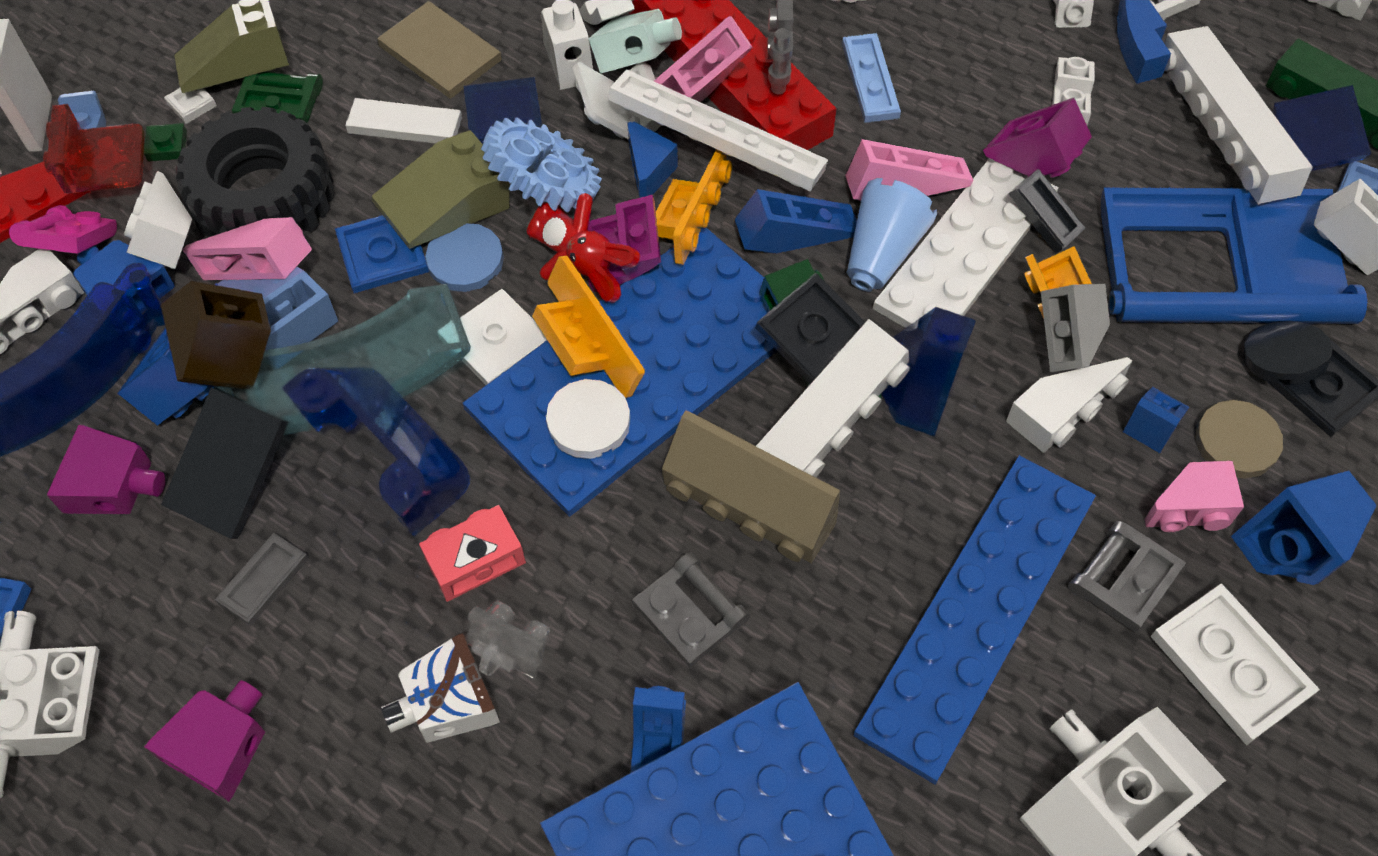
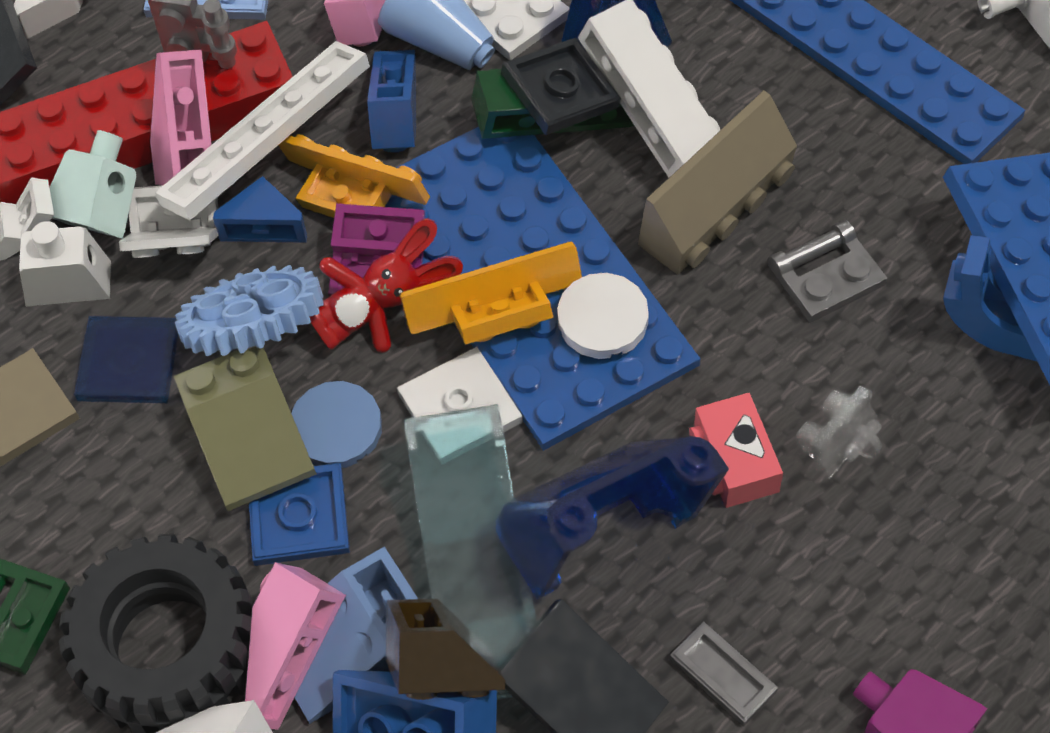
camera: 75 degrees left, 0 degrees up
white tile [345,98,462,143] -> none
torso [381,633,500,743] -> none

